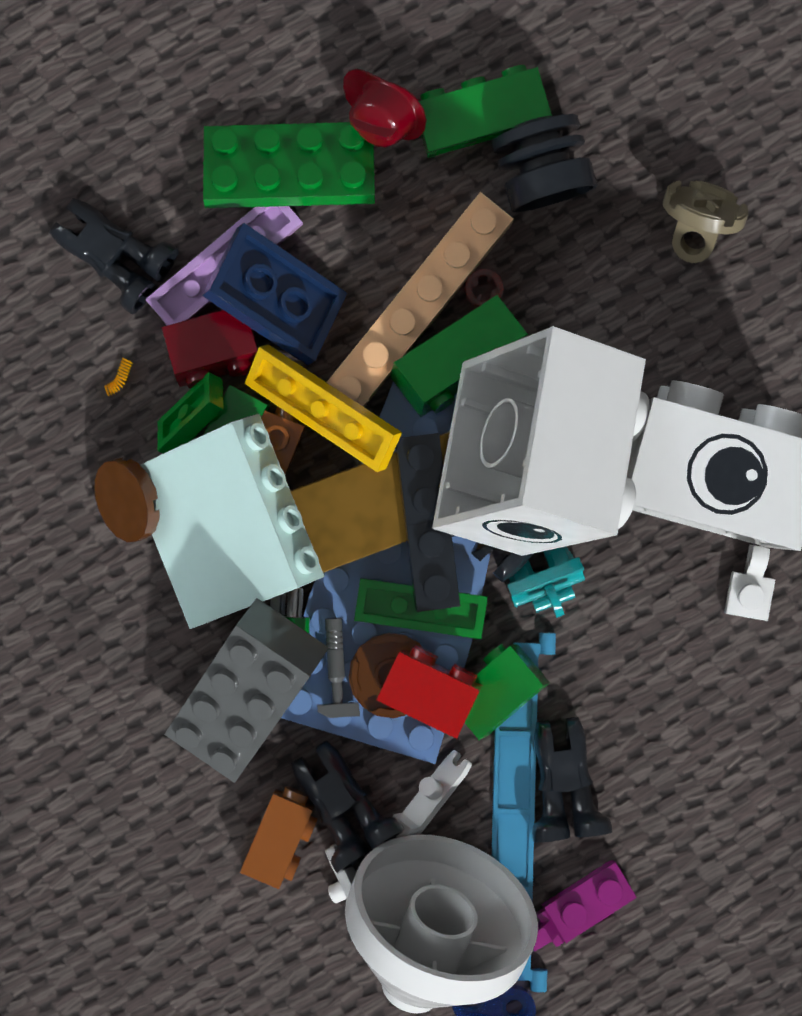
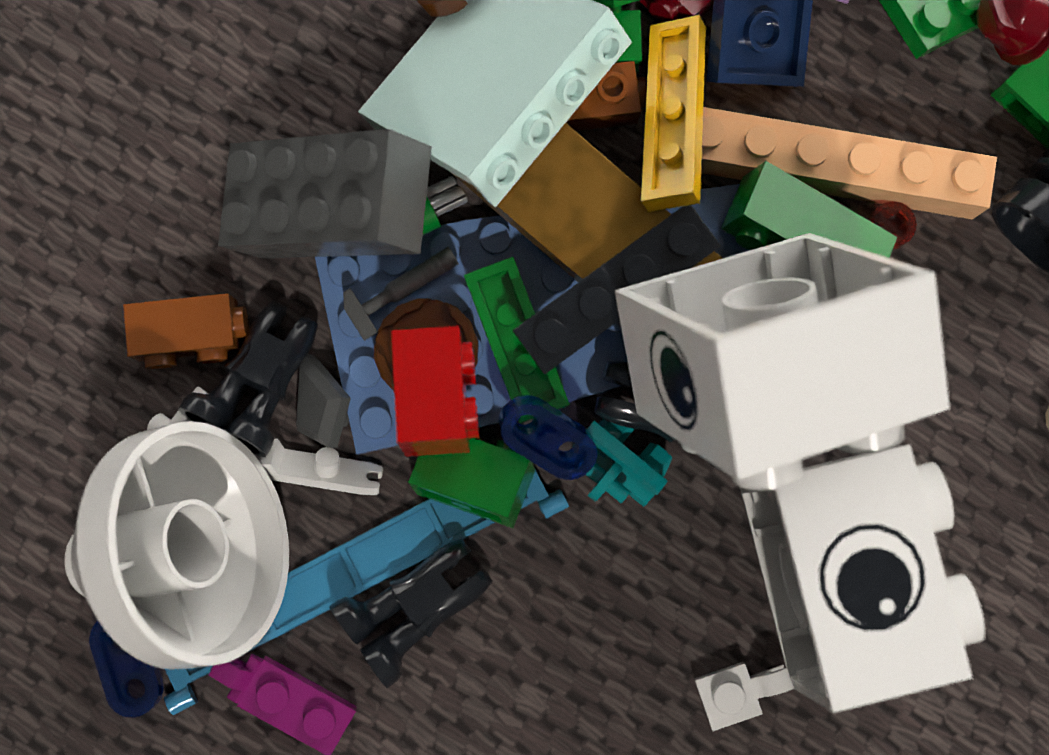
camera: 60 degrees right, 5 degrees down
none -> dark grey piece [296,354,351,448]
none -> clear blue plate [499,395,597,480]

